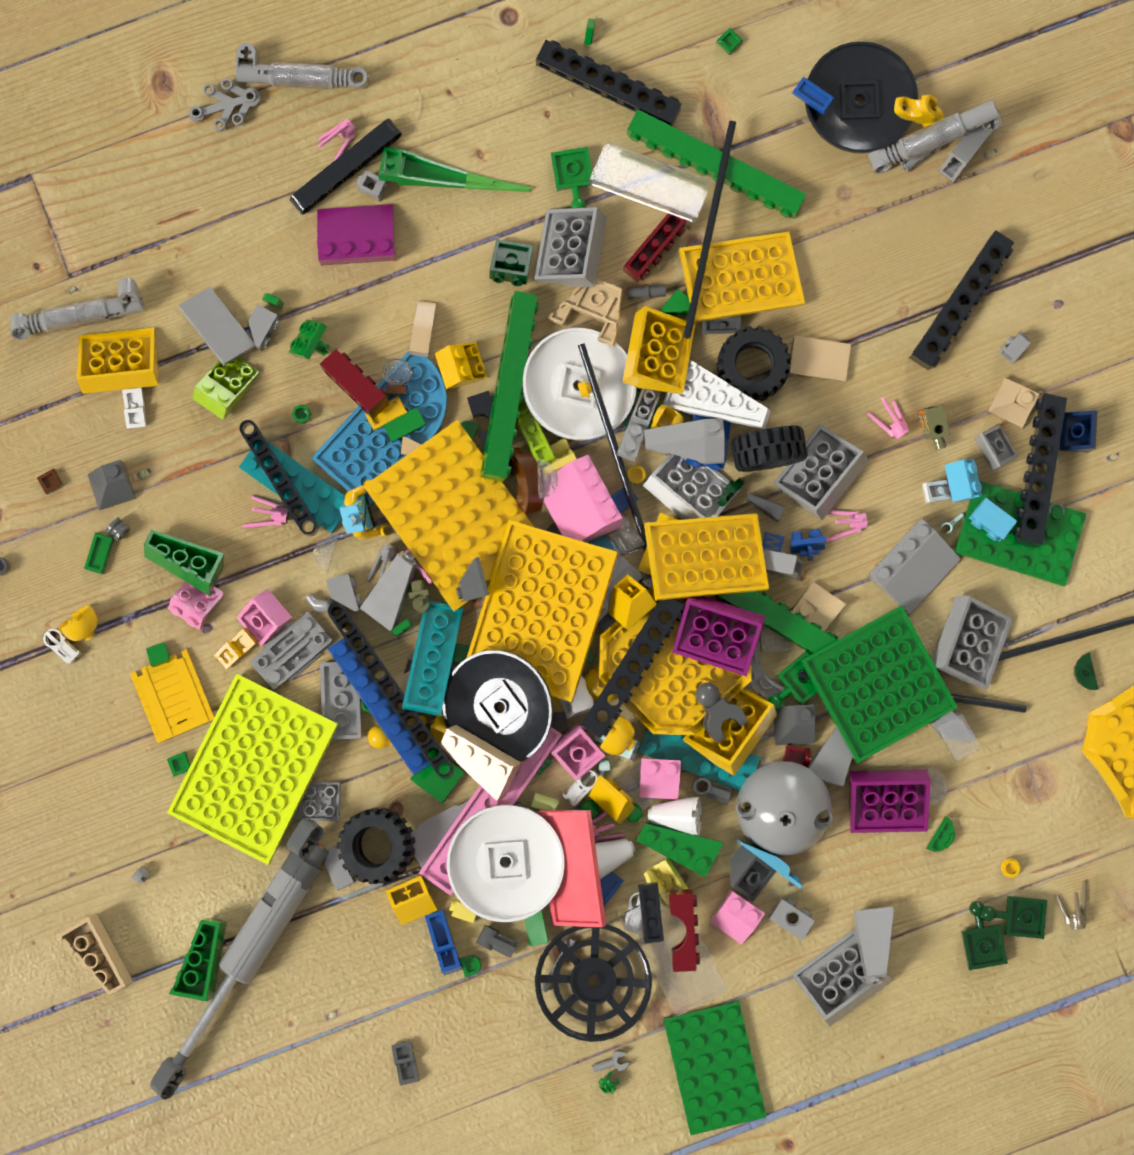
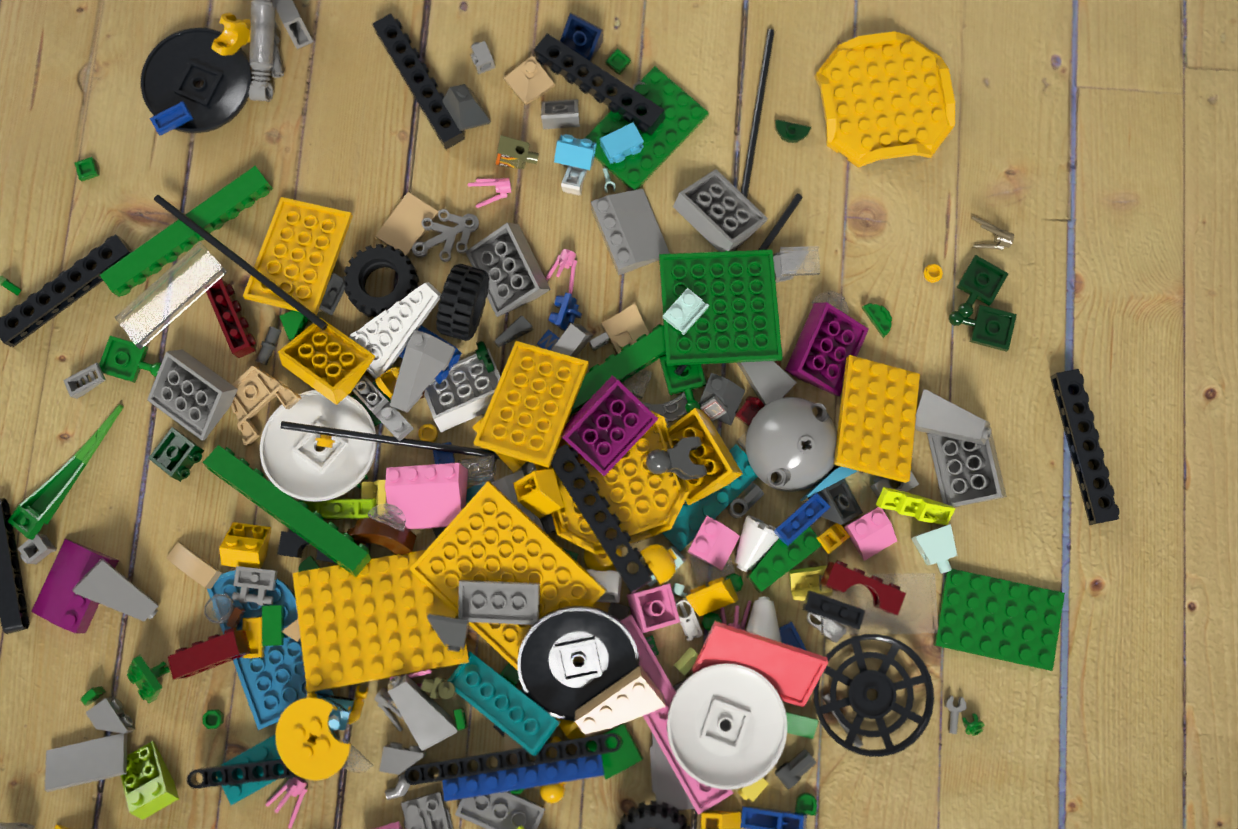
camera: 65 degrees left, 5 degrees down
none -> light grey slope [63,363,106,399]
none -> light grey slope [72,558,158,621]
none -> light grey plate [232,566,278,606]
none -> yellow piece [276,698,351,780]
none -> light grey plant [412,209,479,262]
none -> dark grey slope [442,84,491,131]
none -> light grey plate [458,580,540,625]
none -> light grey tile [589,332,609,351]
none -> green tile [605,48,631,75]
none -> light aqua plate [662,288,709,335]
none -> light grey tile [700,395,728,422]
none -> blue plate [774,493,830,546]
none -> yellow slope [817,523,850,554]
none -> yellow plate [834,355,920,483]
none -> neon yellow slope [876,487,955,525]
none -> light aqua torso [911,524,957,574]
none -> black brick [1050,369,1120,525]

